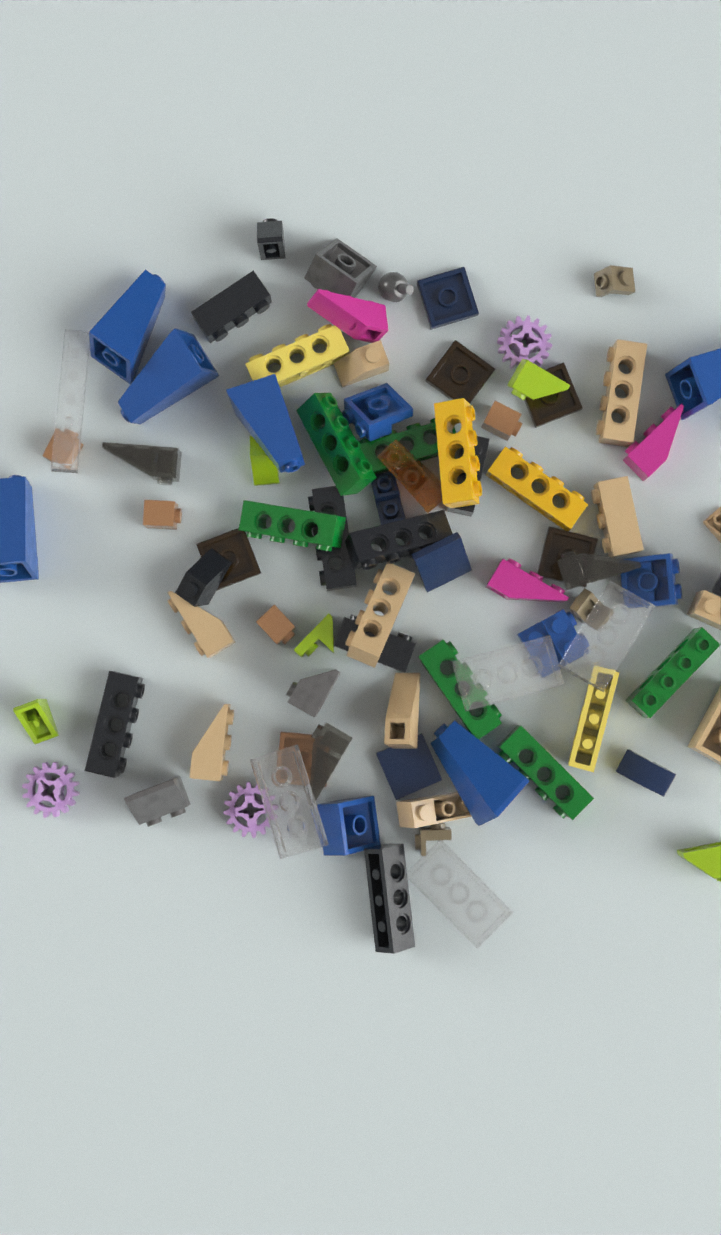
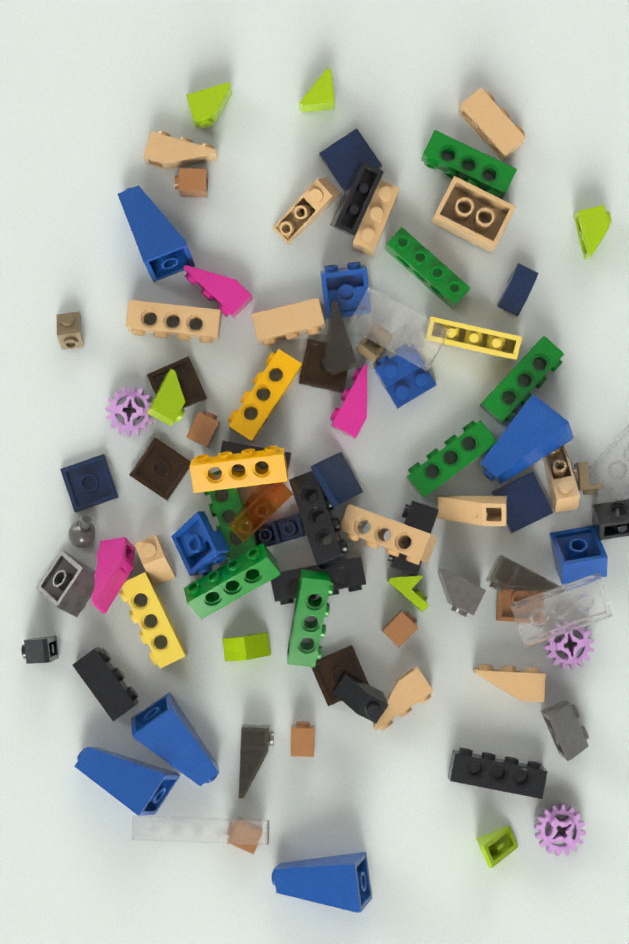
camera: 90 degrees left, 0 degrees up
blue slope [226,374,305,473] -> none
clear tile [452,635,564,711] -> none

